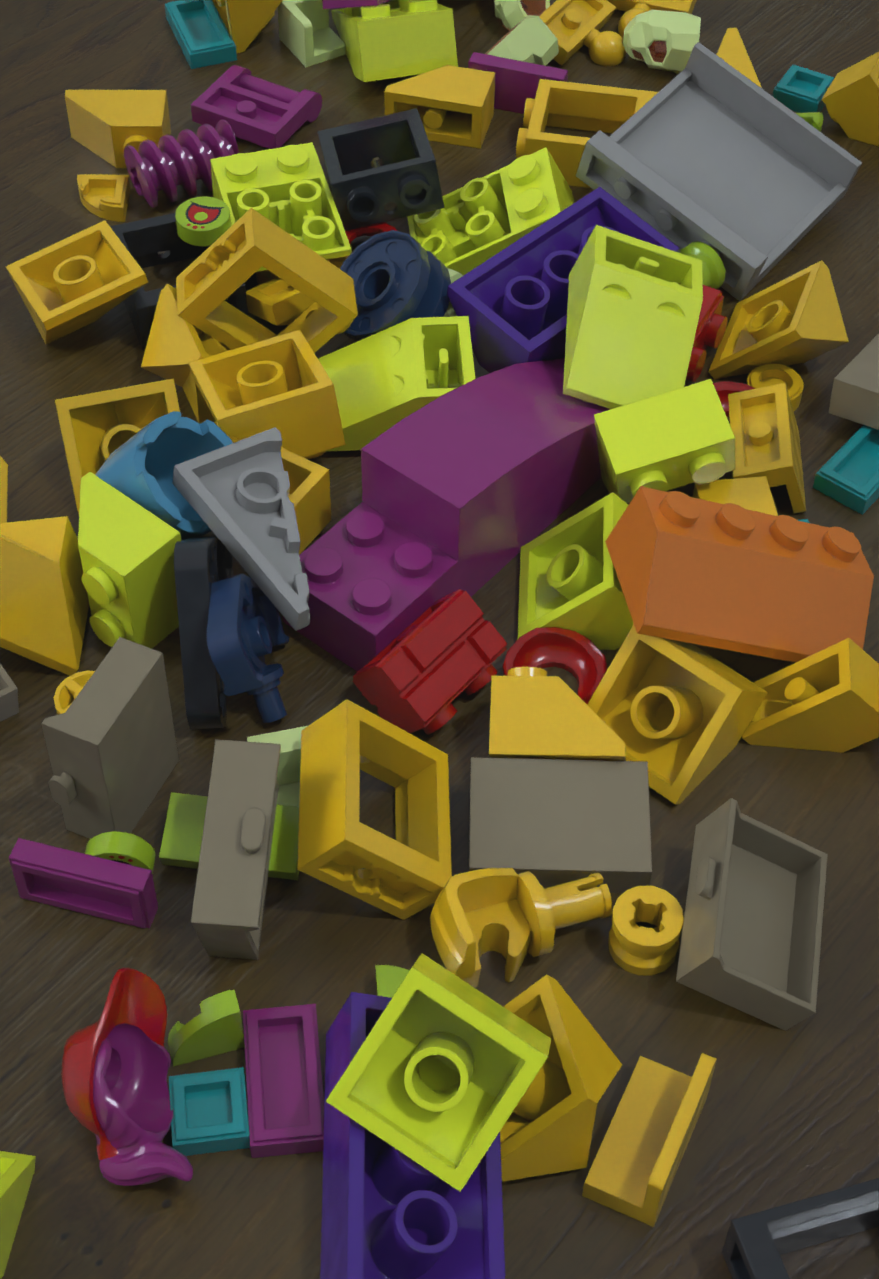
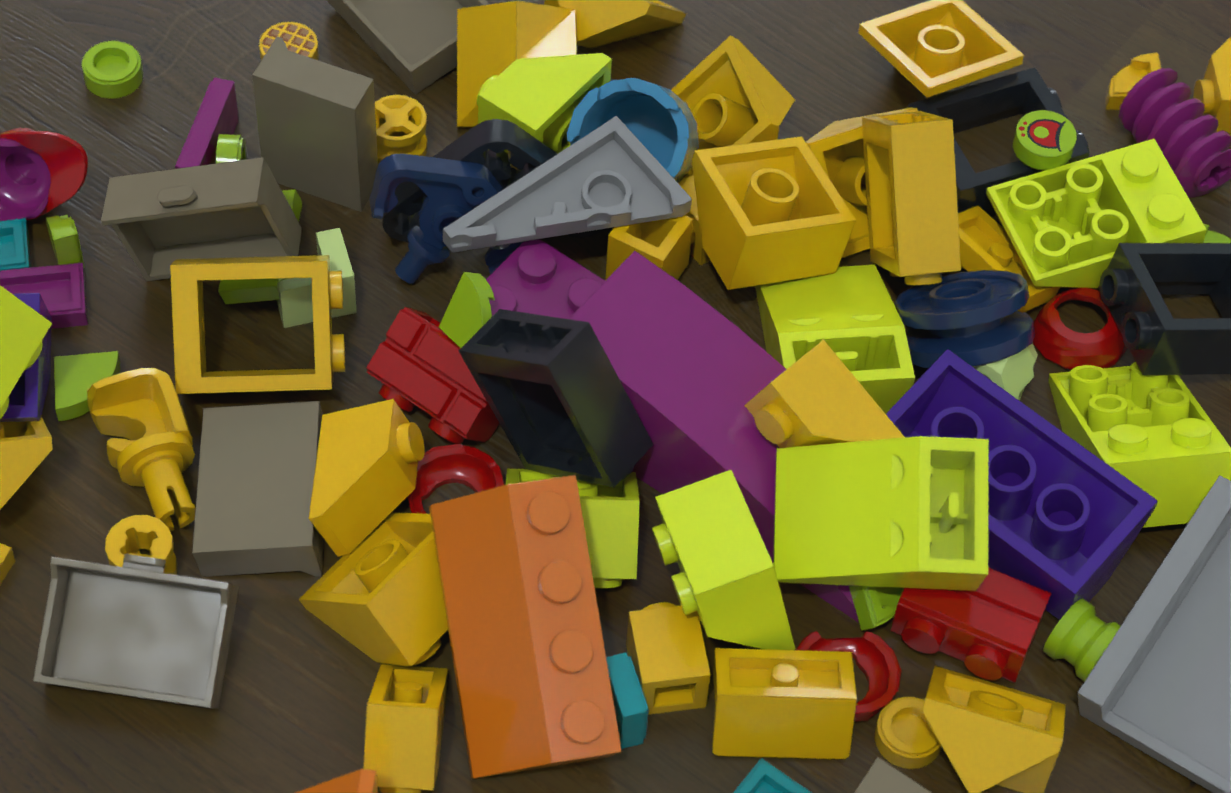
camera: 85 degrees right, 5 degrees up
none -> lime tile [439,272,495,348]
none -> black window [458,309,654,488]
none -> yellow slope [744,339,904,448]

